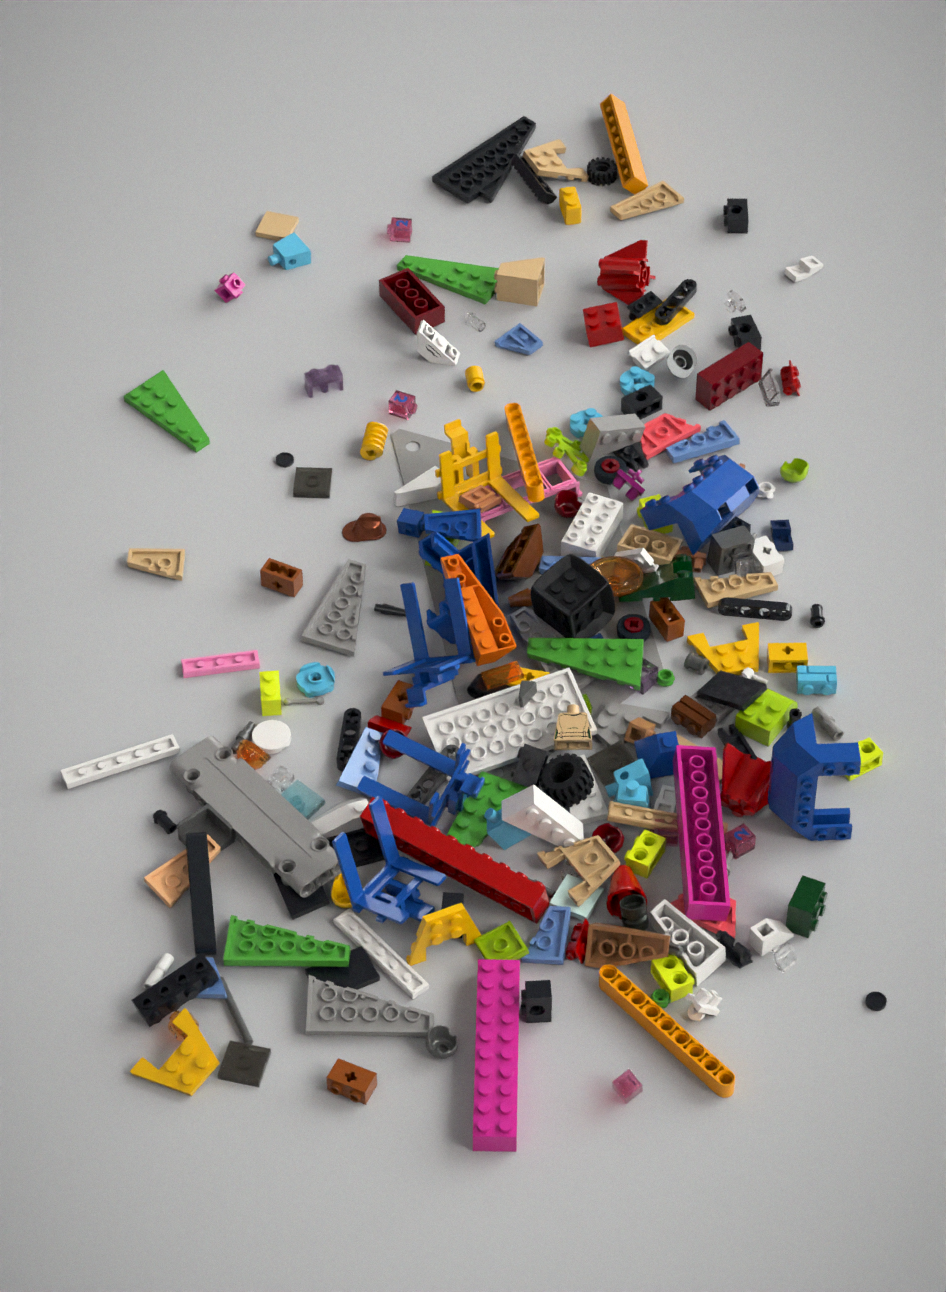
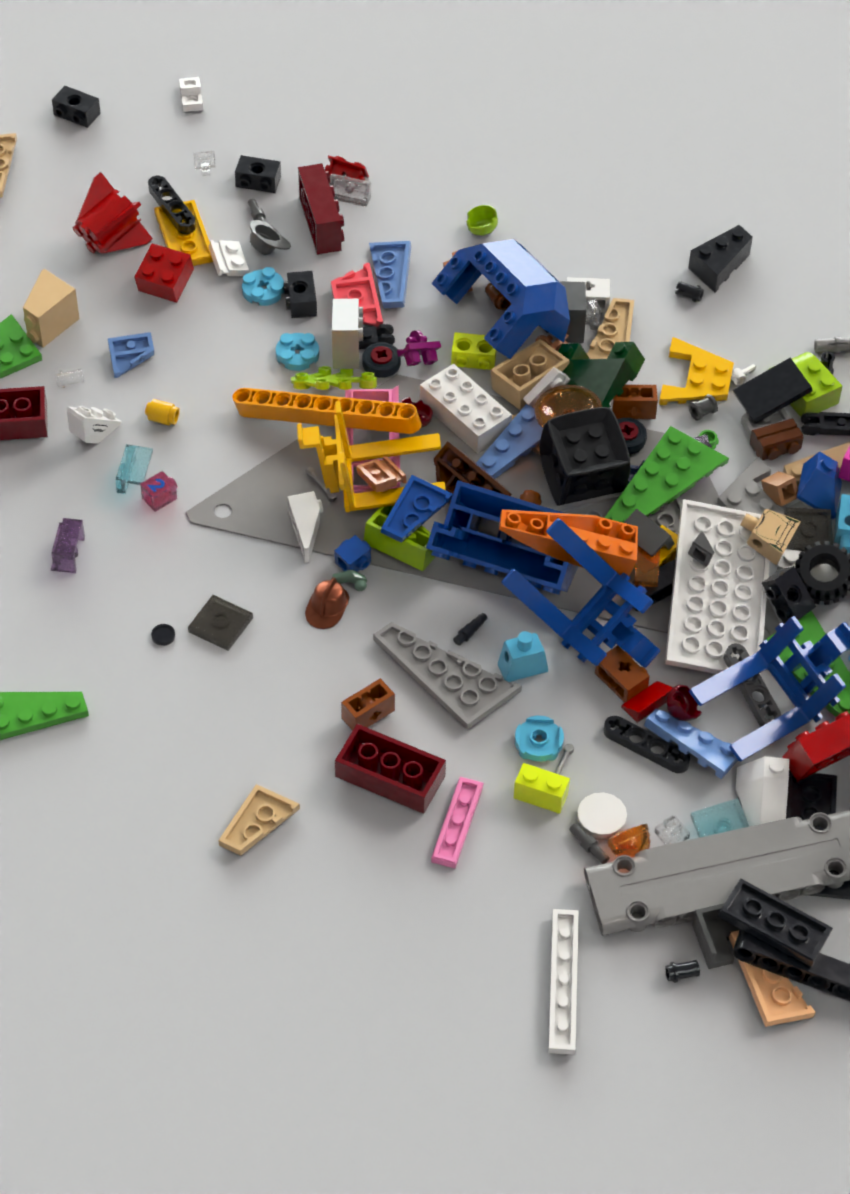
camera: 65 degrees left, 5 degrees up
yellow piece [360,422,388,460] -> none
black hinge [626,291,663,321] -> none
black beam [718,597,792,621] -> none
yellow brick [767,643,808,673] -> none
dark blue slope [770,519,794,551] -> none
medium azure brick [796,666,837,695] -> none
none -> clear light blue panel [116,444,153,494]
none -> dark grey bar [248,199,267,223]
none -> sand green arm [332,570,367,591]
none -> dark red brick [335,724,446,814]
none -> medium azure torso [498,631,548,682]
none -> dark grey panel [624,509,675,557]
none -> black wedge [688,225,753,293]
none -> black tile [718,878,833,967]

